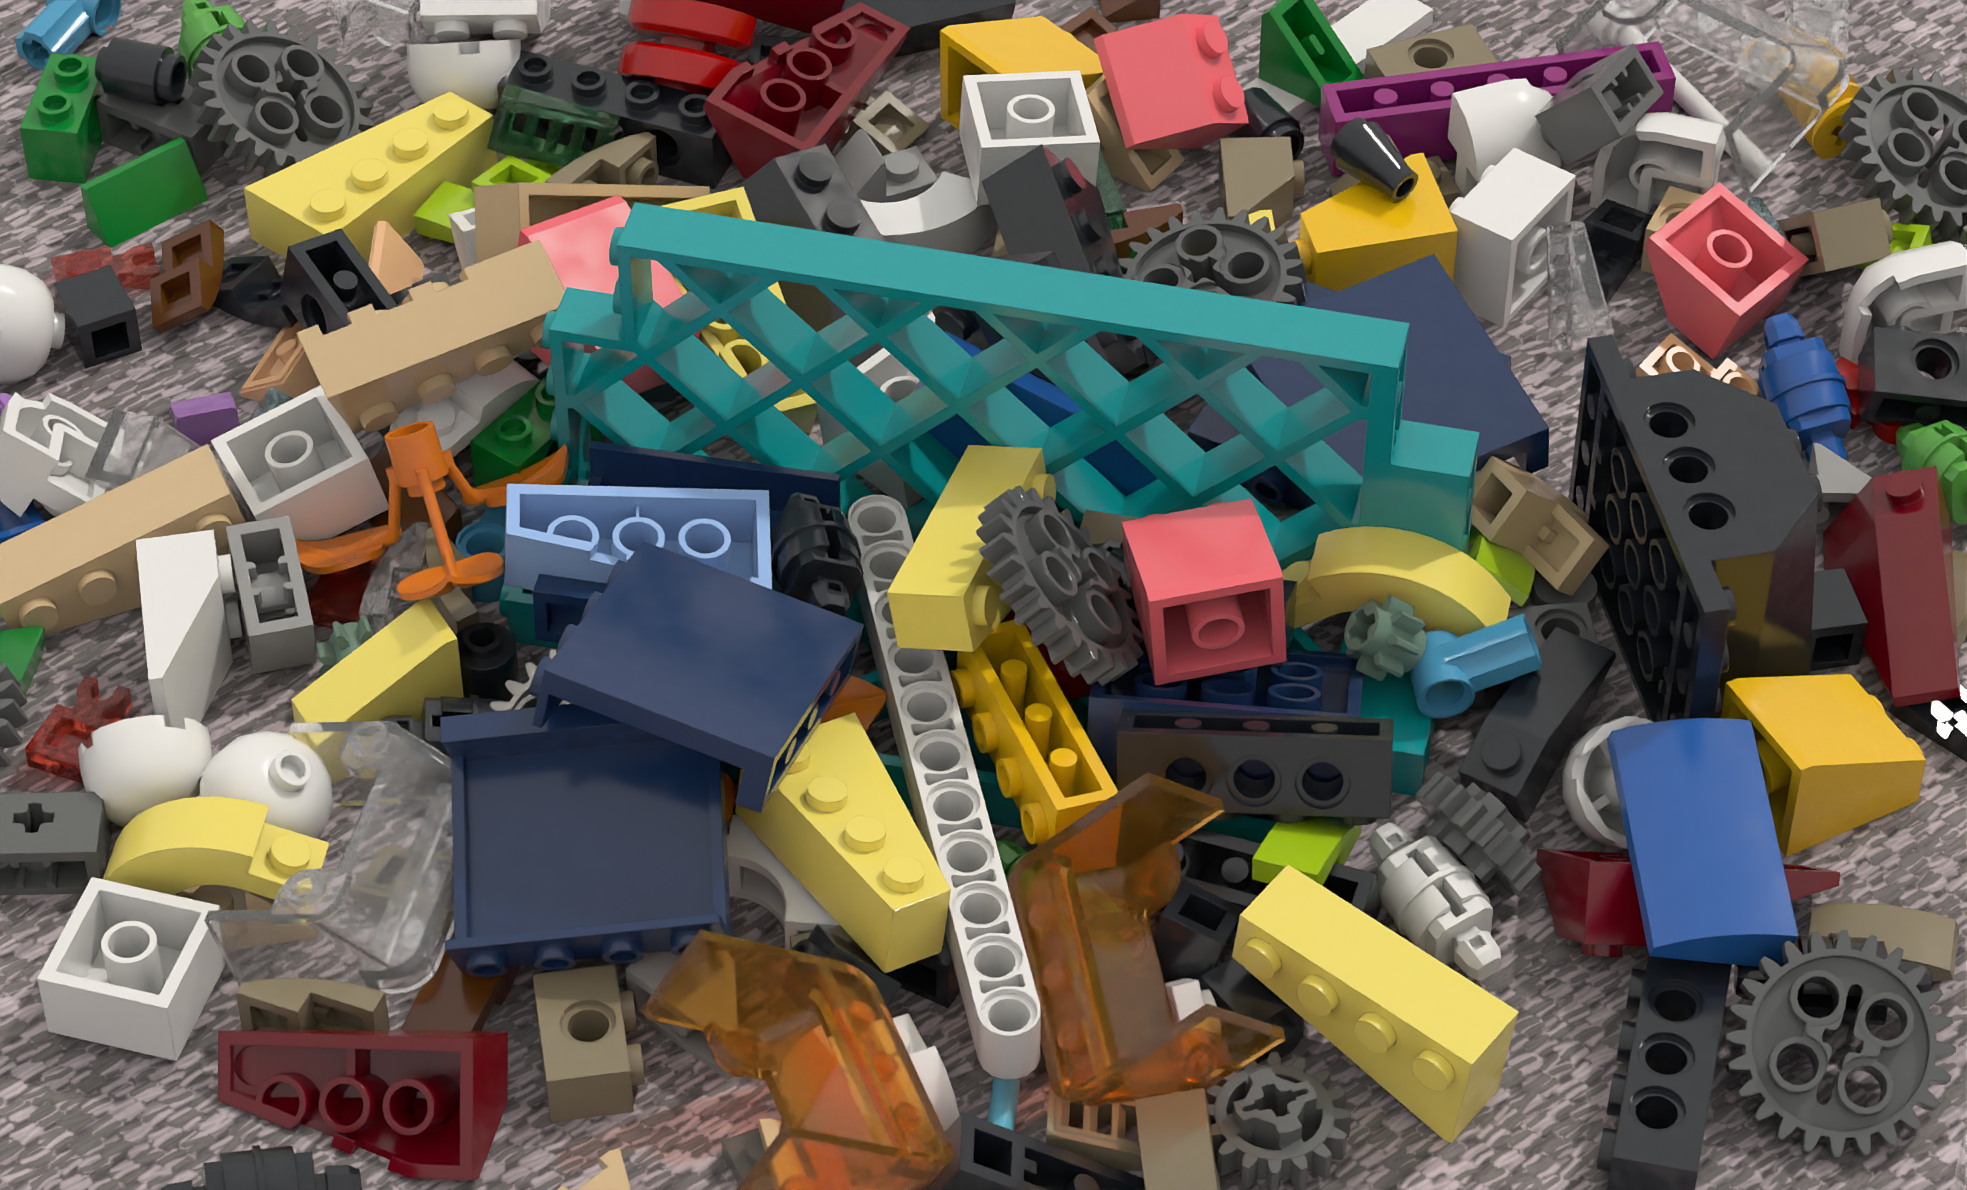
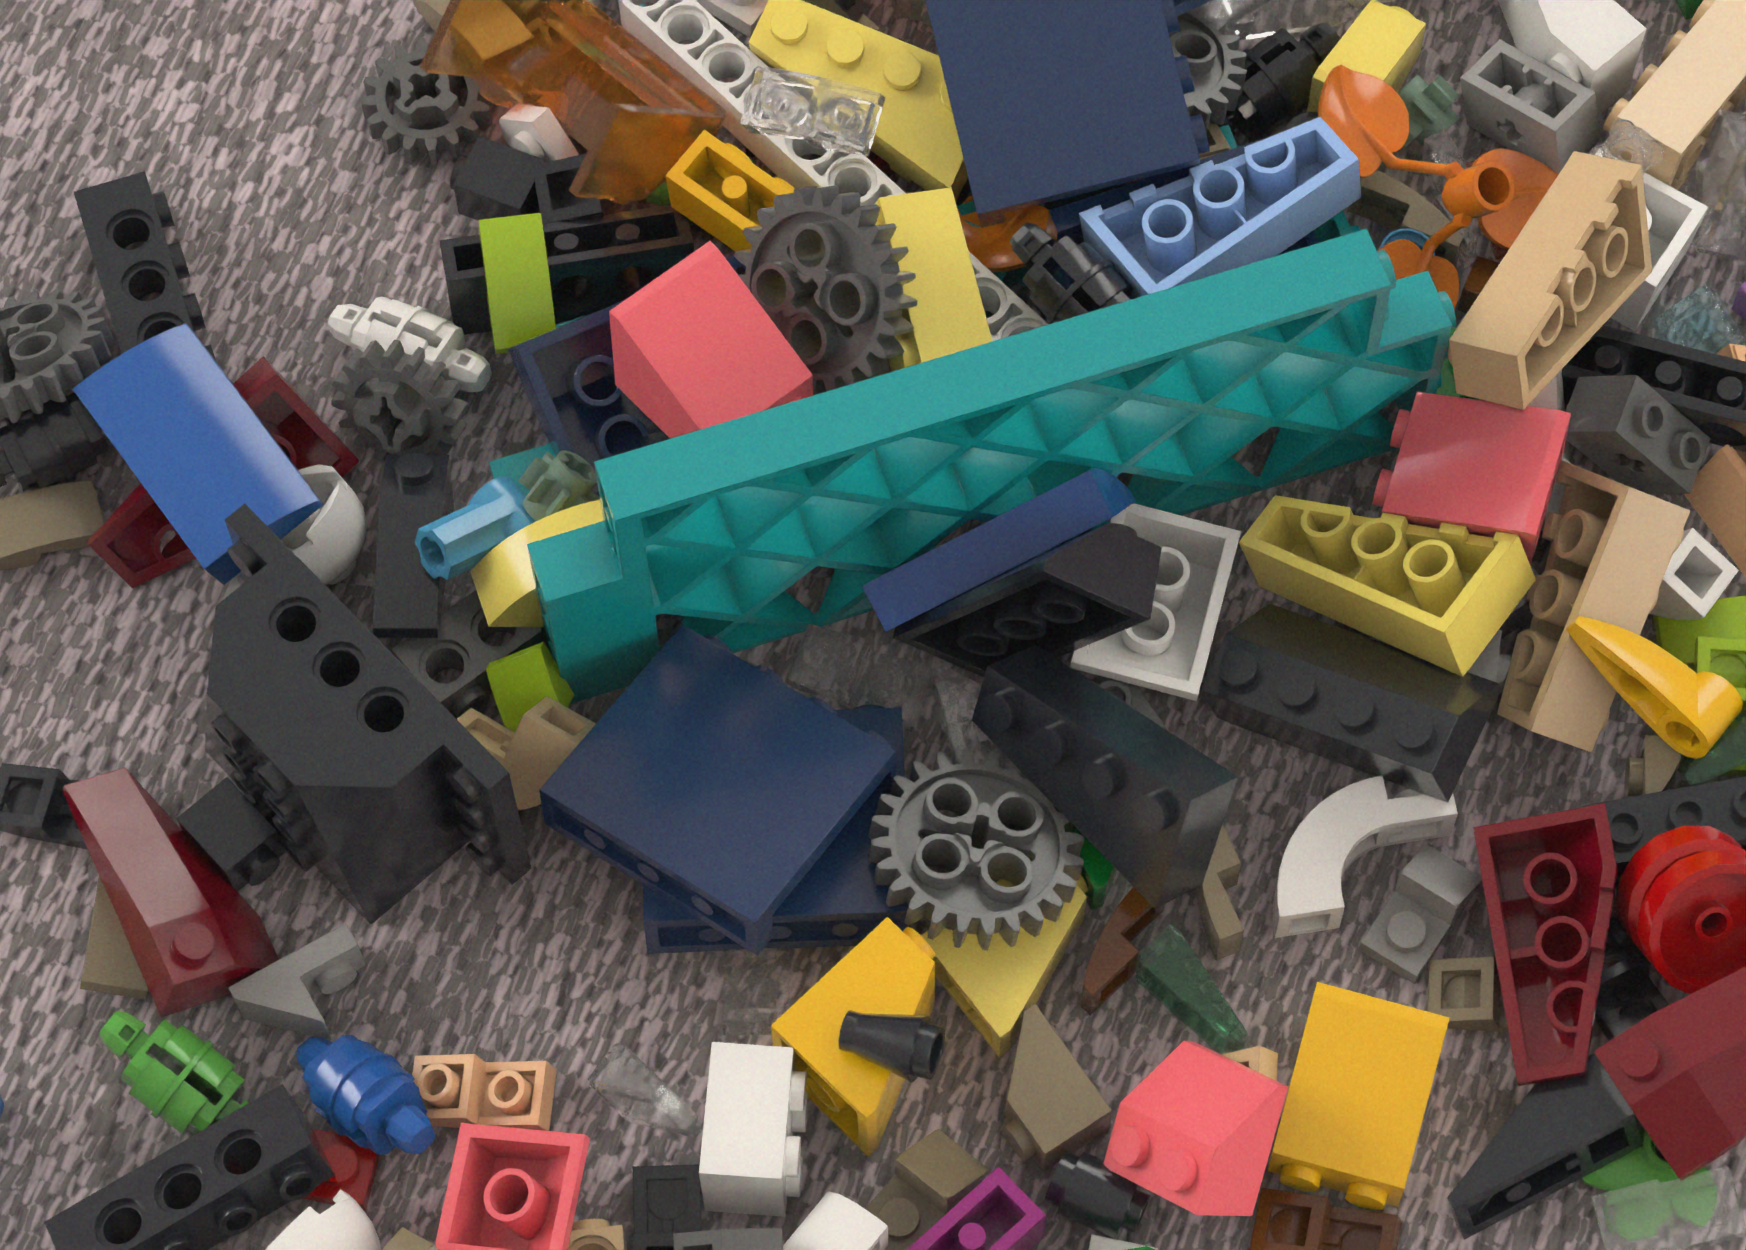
camera: 150 degrees right, 20 degrees up
white brick [959,70,1100,205] -> none
black brick [1117,709,1394,826] -> none
light yellow wedge [1232,864,1519,1143] -> none
yellow slope [1720,674,1926,857] -> none
none -> clear slope [740,66,886,156]
none -> yellow piece [1566,616,1743,759]
none -> clear plate [1590,119,1664,175]

